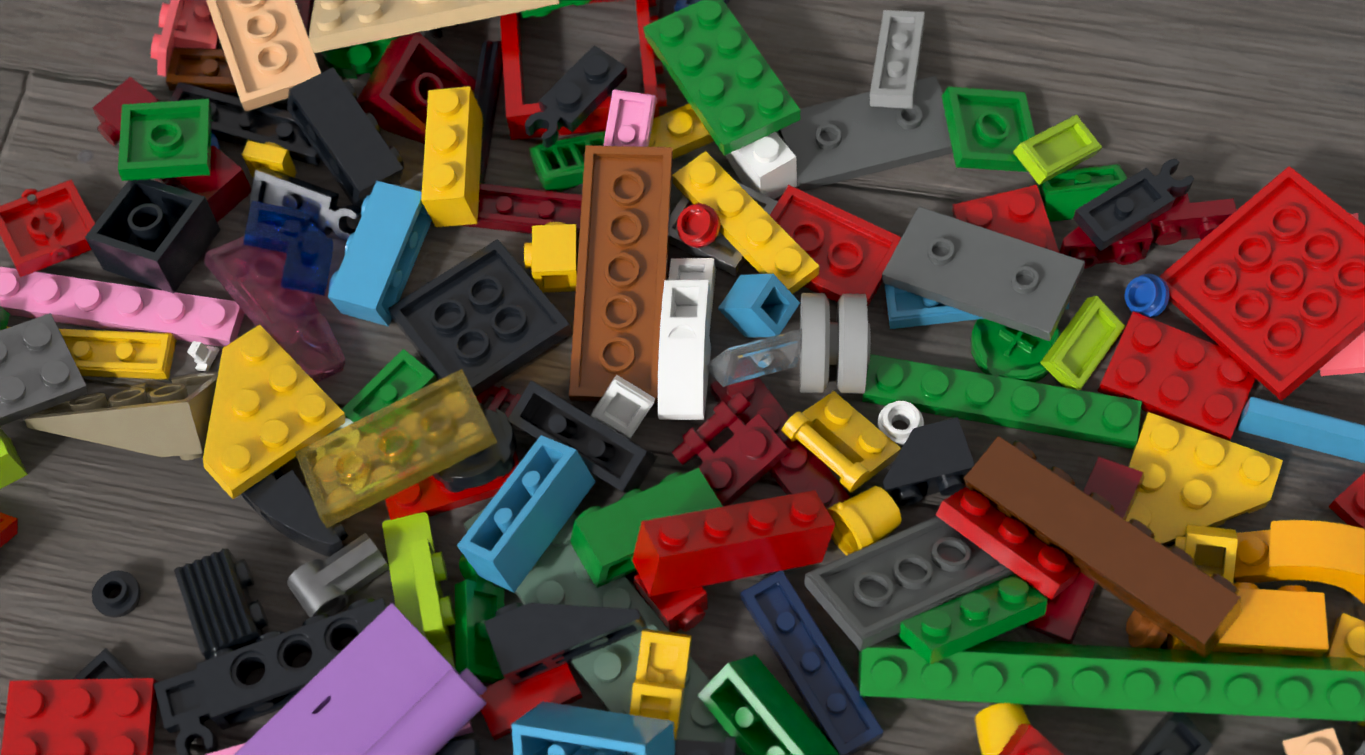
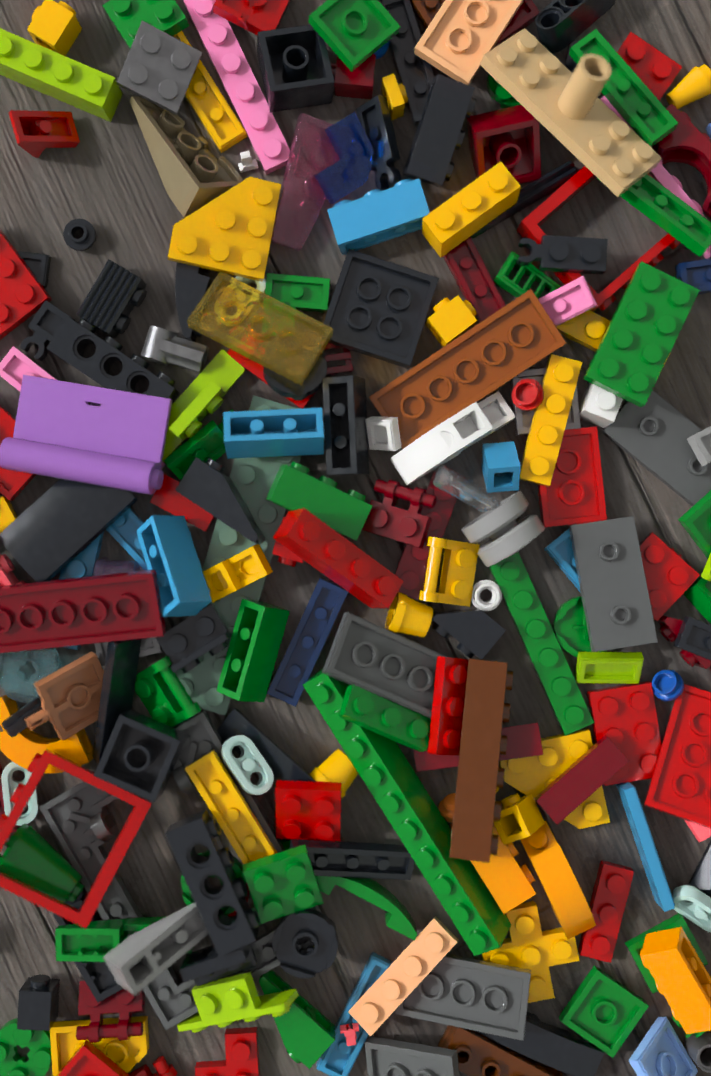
camera: 50 degrees right, 25 degrees up
none -> dark red tile [534,735,629,825]

